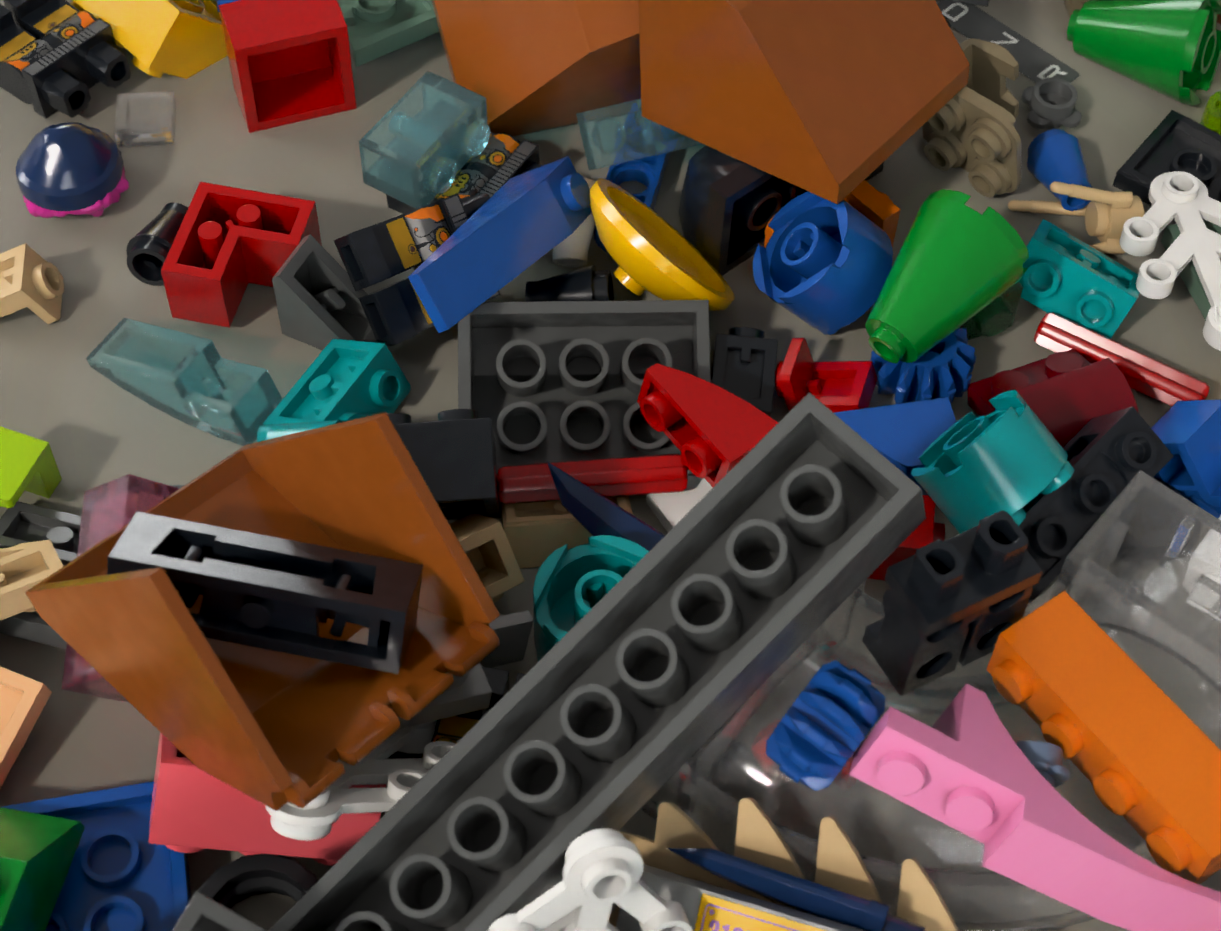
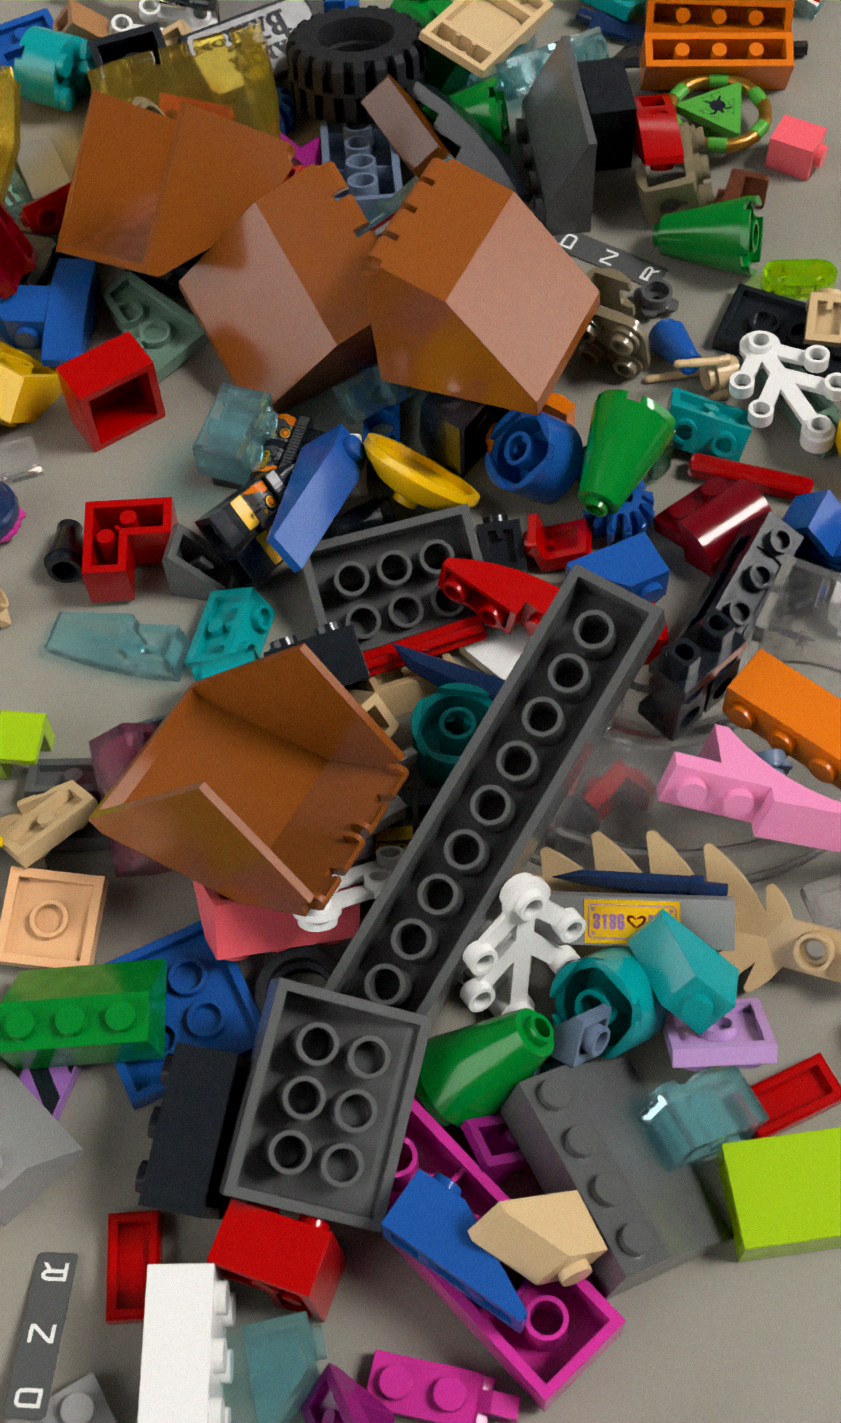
camera: 10 degrees left, 5 degrees up
black brick [107,511,423,674] -> none
blue gear [766,660,885,792] -> none
teal brick [911,390,1075,533] -> none

